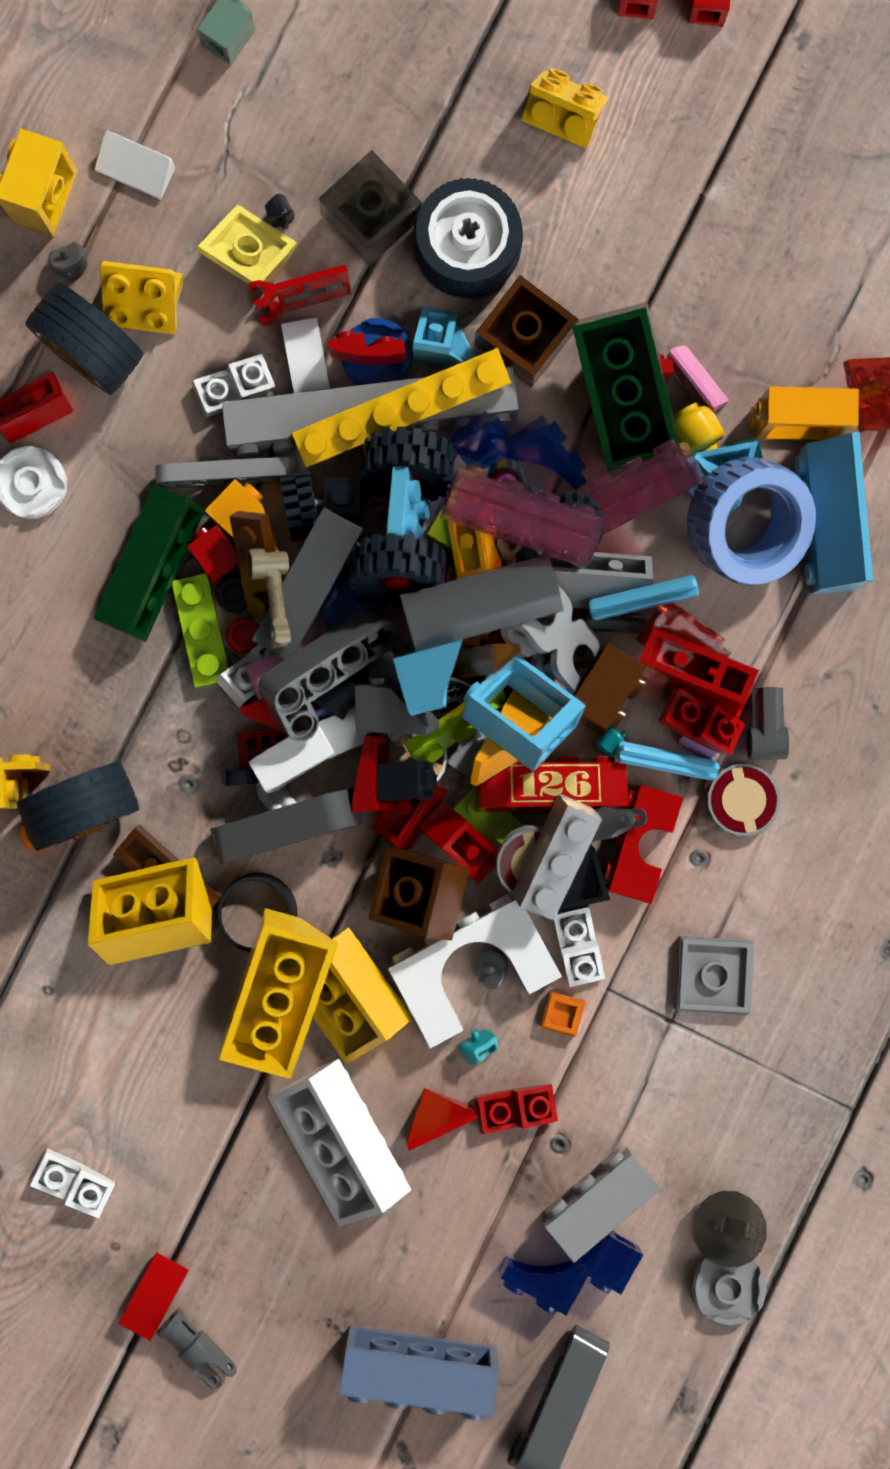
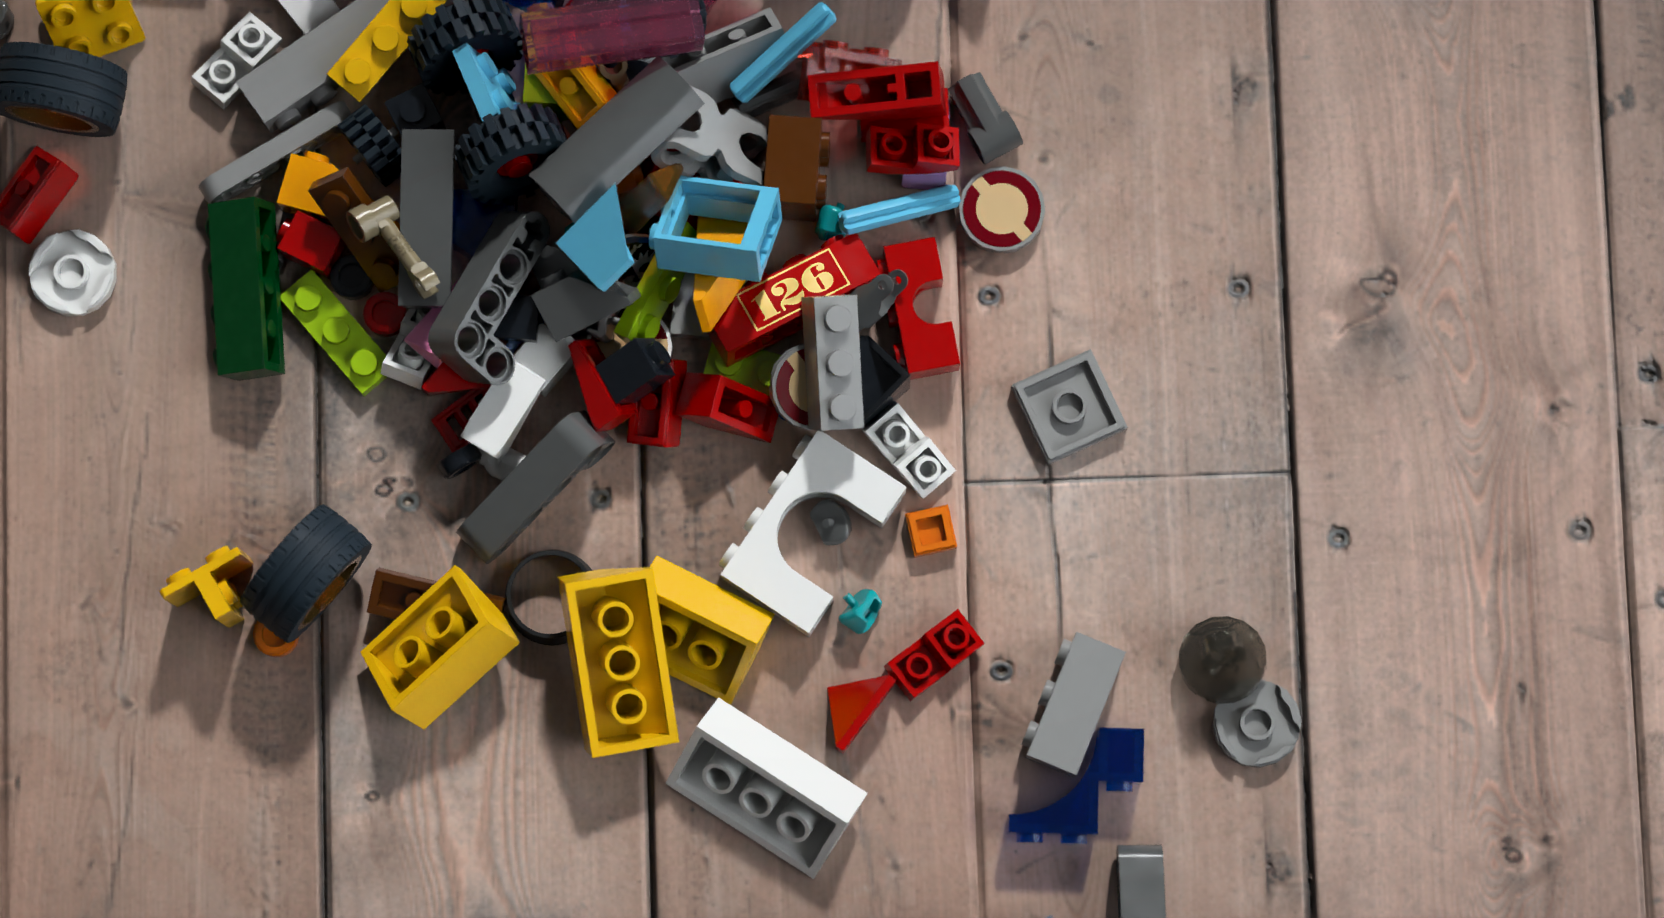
camera: 20 degrees left, 5 degrees down
reddish brown brick [368,847,470,940] -> none

